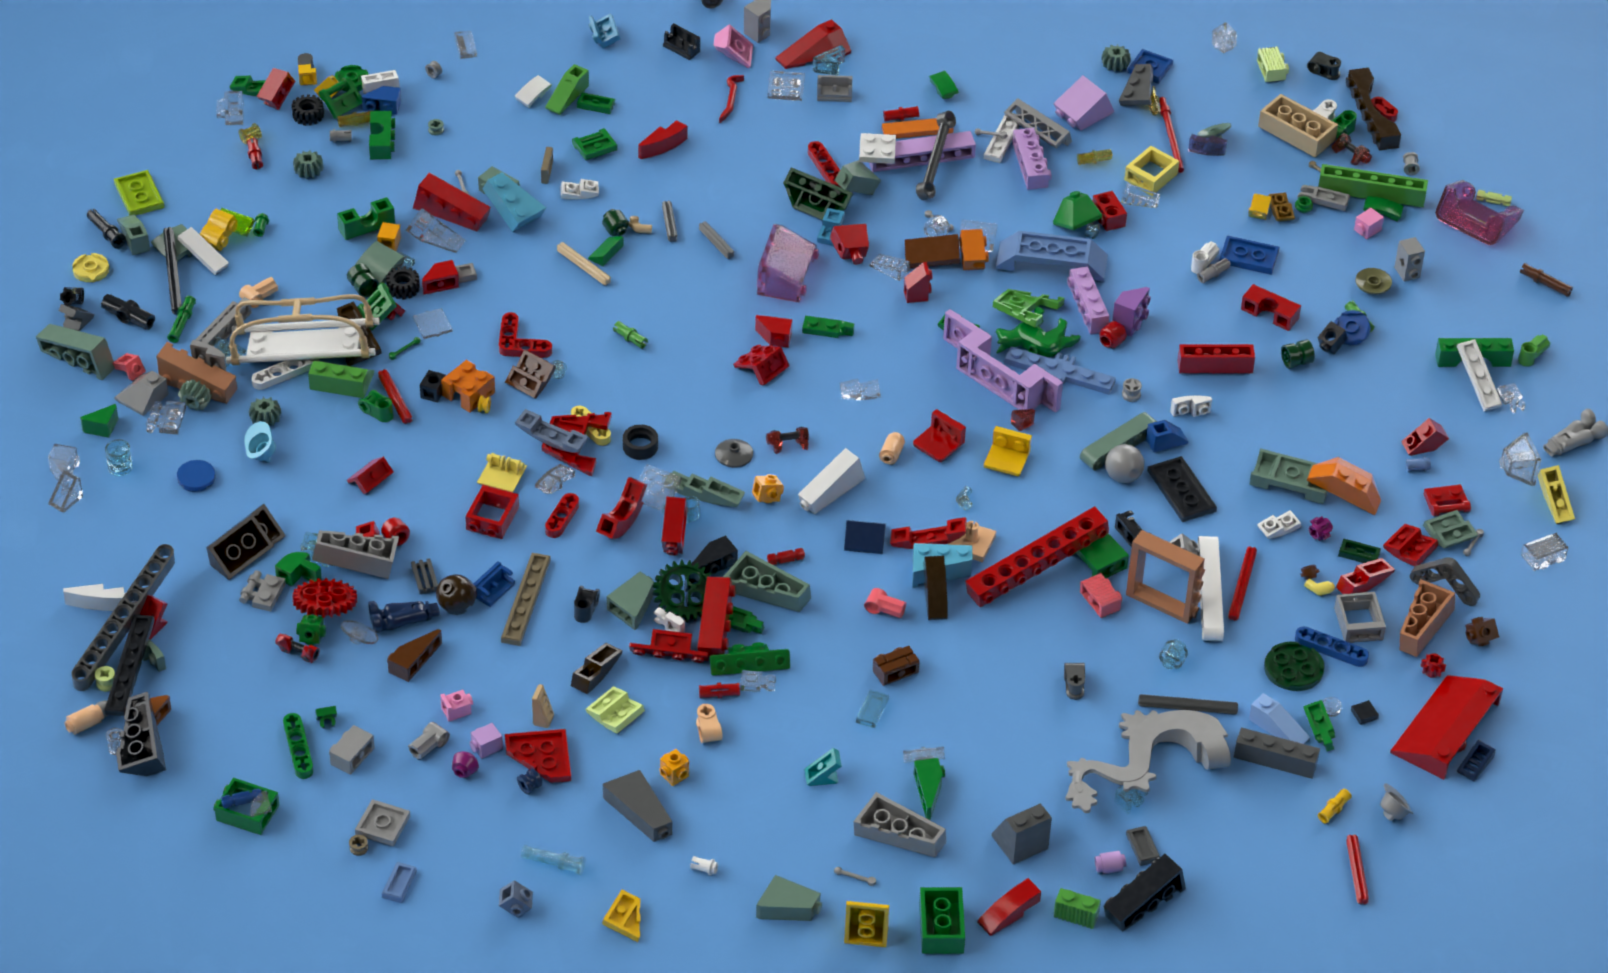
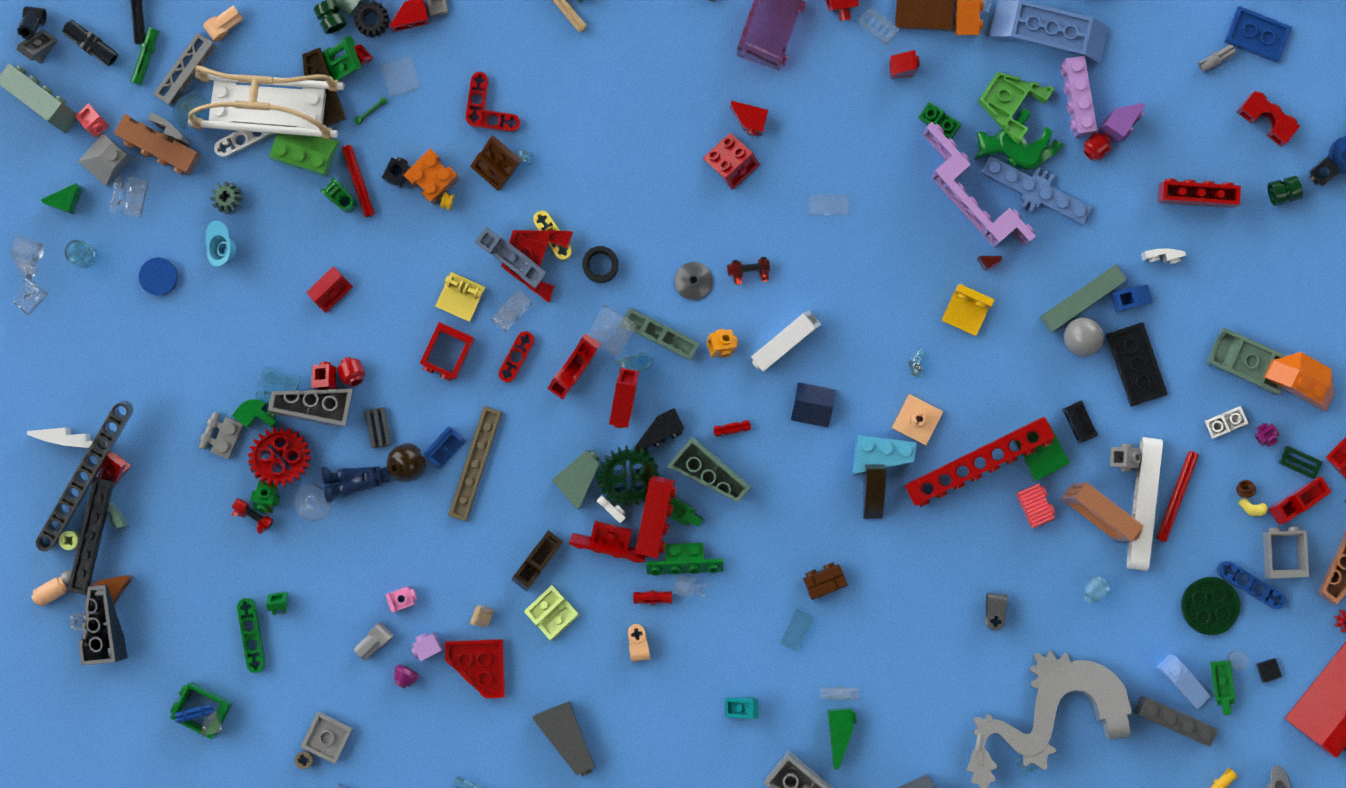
camera: 10 degrees right, 40 degrees up
sand green gear [178,379,212,411] -> none
dark brown slope [206,504,286,579] -> none
light grey brick [329,725,375,775] -> none
reddish brown slope [387,629,442,682] -> none
dark blue wheel [517,768,542,794] -> none
black piece [574,585,600,623] -> none
bright green pin [613,321,648,349] -> none
light orange brick [659,749,689,786] -> none
green hinge [802,315,855,338] -> none
coral piece [864,588,907,618] -> none
light nougat head [879,432,905,465] -> none
red slope [890,517,967,549] -> none
red bracket [913,409,966,462] -> none
light grey wheel [1122,378,1142,402] -> none
dark grey axle [1138,694,1238,714] -> none
white piece [1191,241,1220,274] -> none

